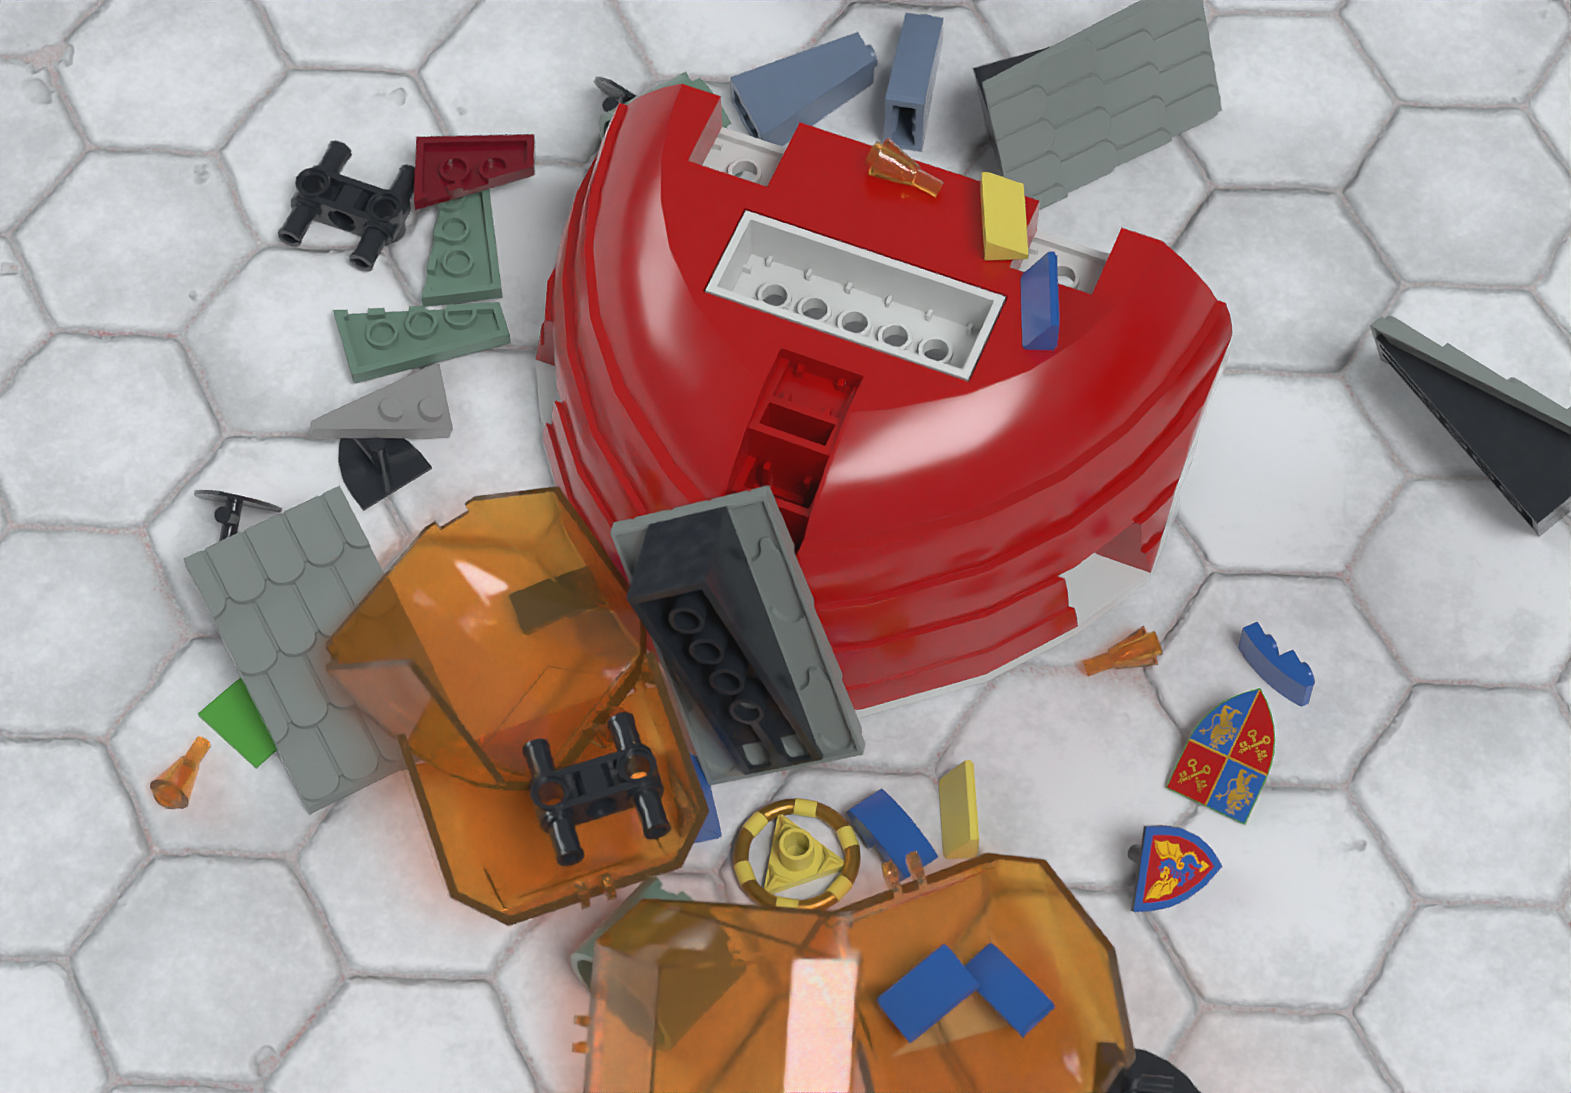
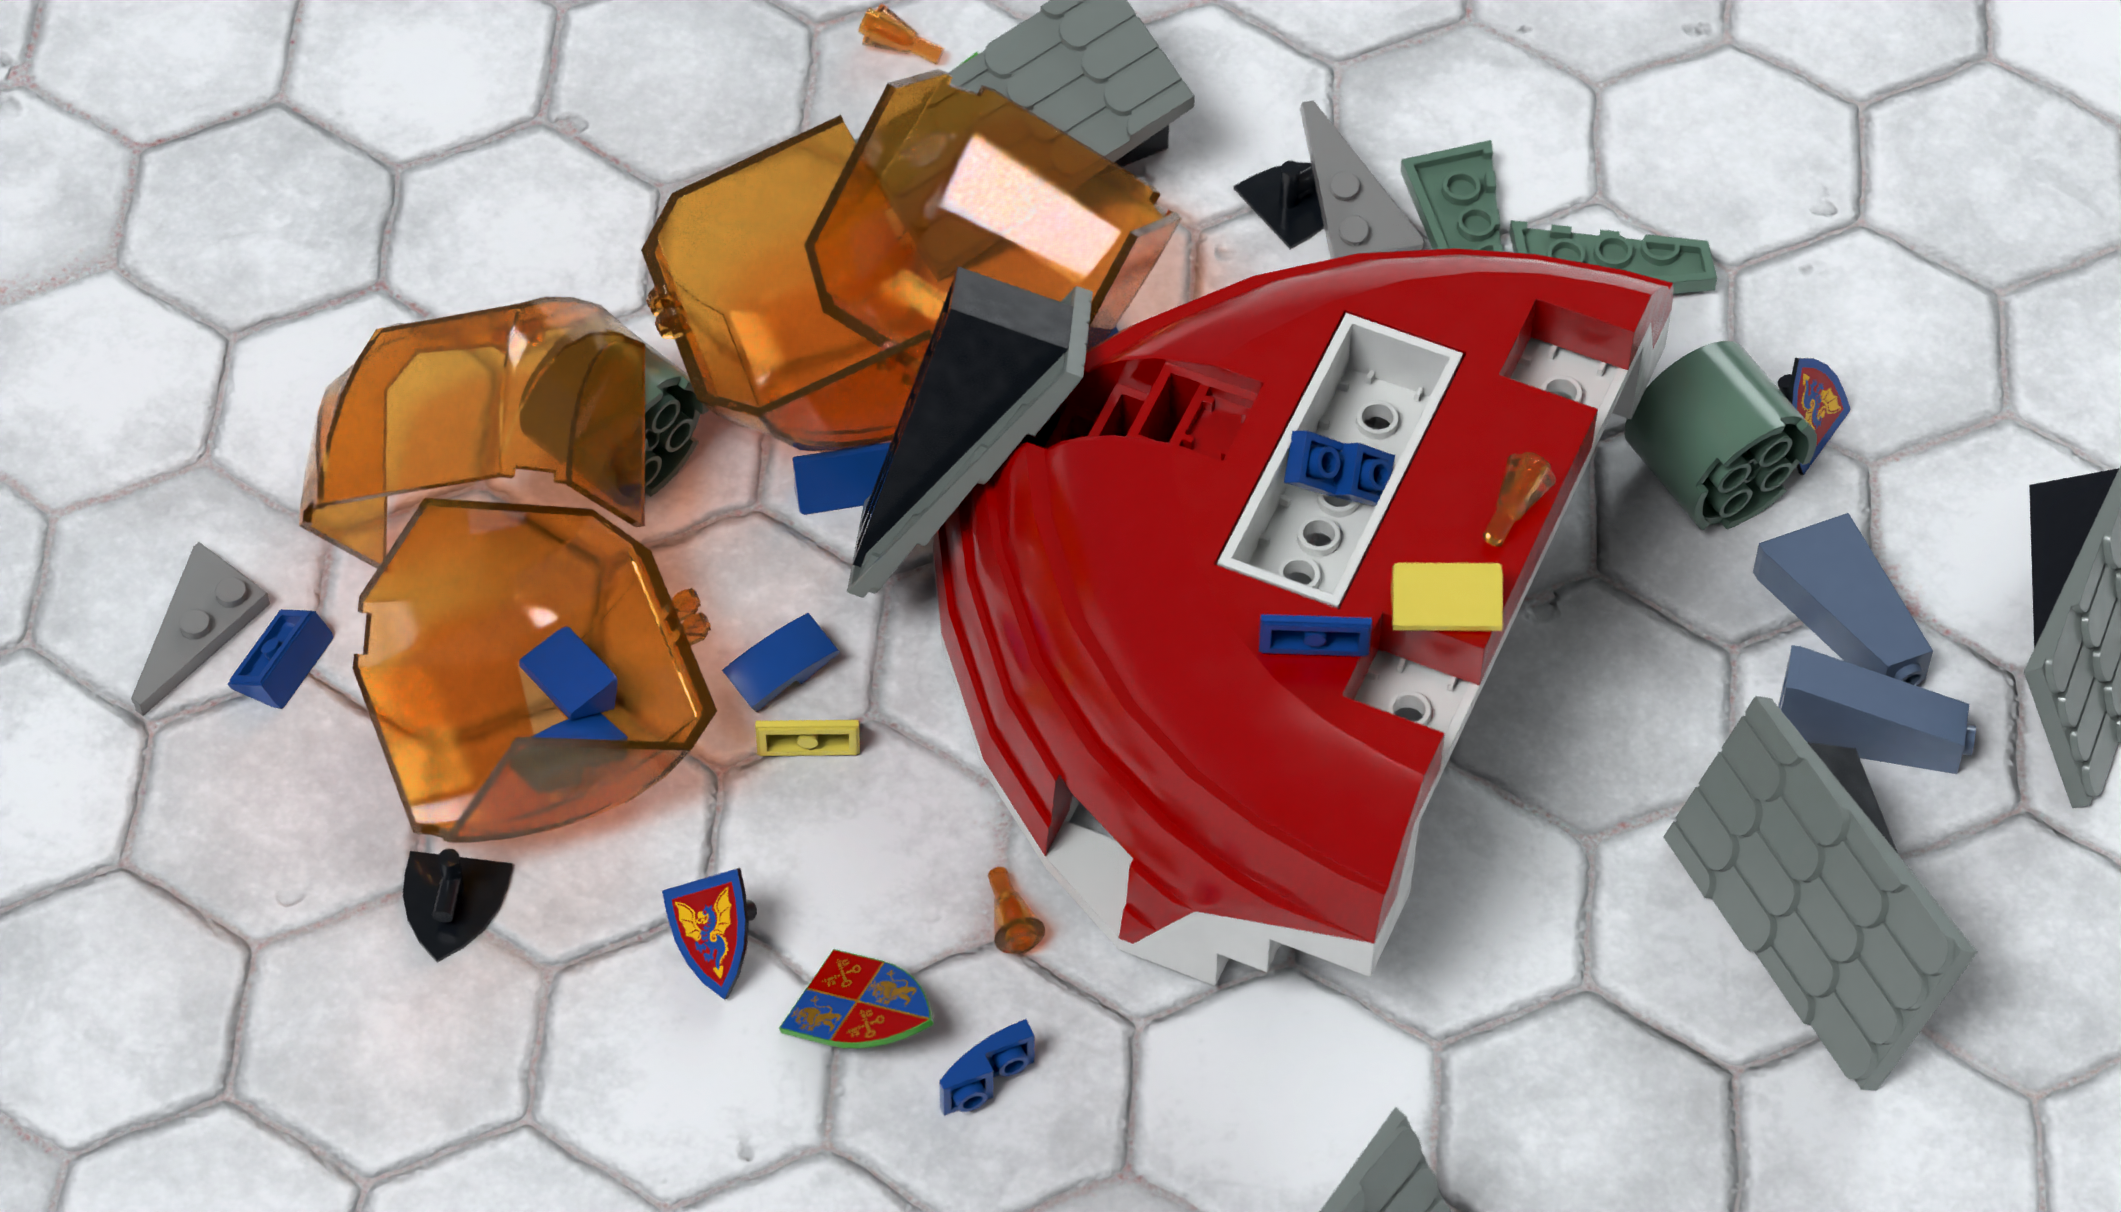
camera: 90 degrees right, 5 degrees down
black shield [194,490,282,542] -> none
black piece [277,140,415,272] -> none
dark red wing [414,134,536,210] -> none
black piece [522,712,671,866] -> none
light yellow piece [733,798,861,917] -> none
none -> blue slope [1284,430,1395,506]

